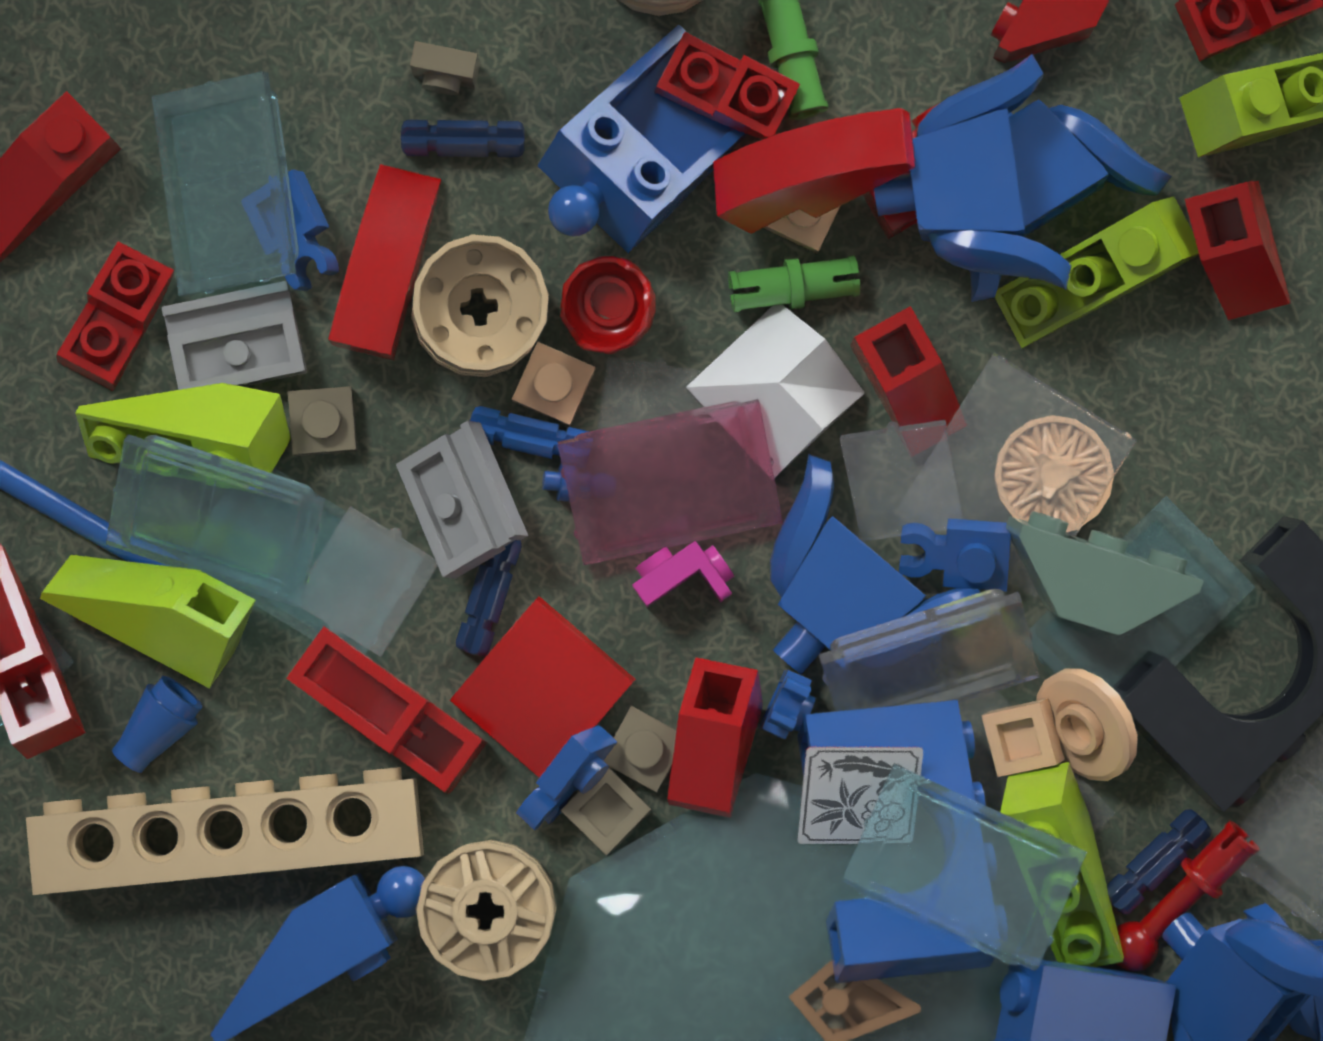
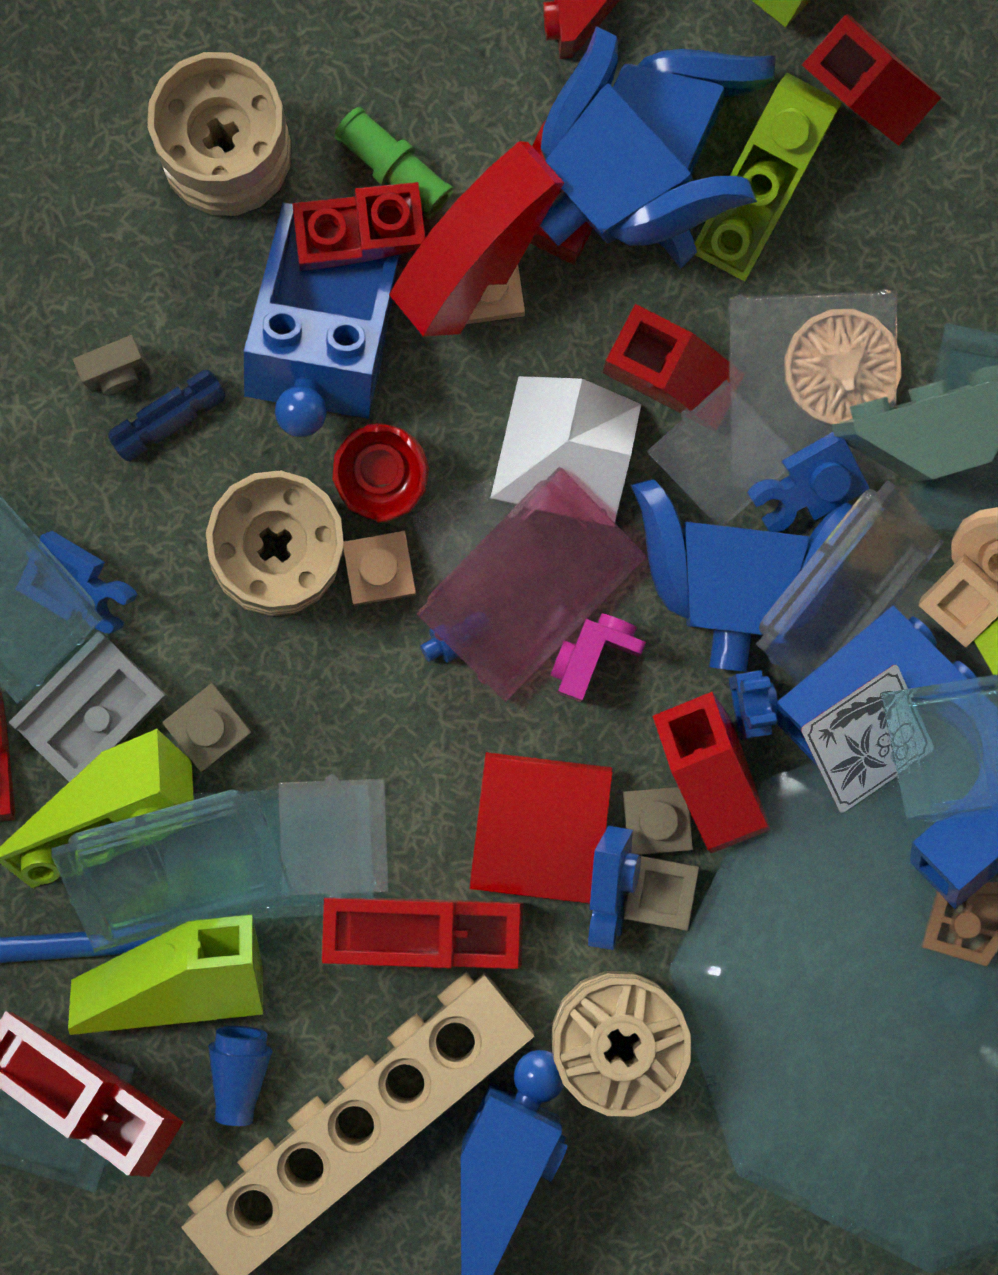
camera: 30 degrees left, 0 degrees up
red slope [328,164,442,361] -> none
light grey plate [396,421,528,579] -> none
dark blue axle [456,540,522,656] -> none
blue axle [470,406,593,466] -> none
bright green pin [728,255,860,312] -> none

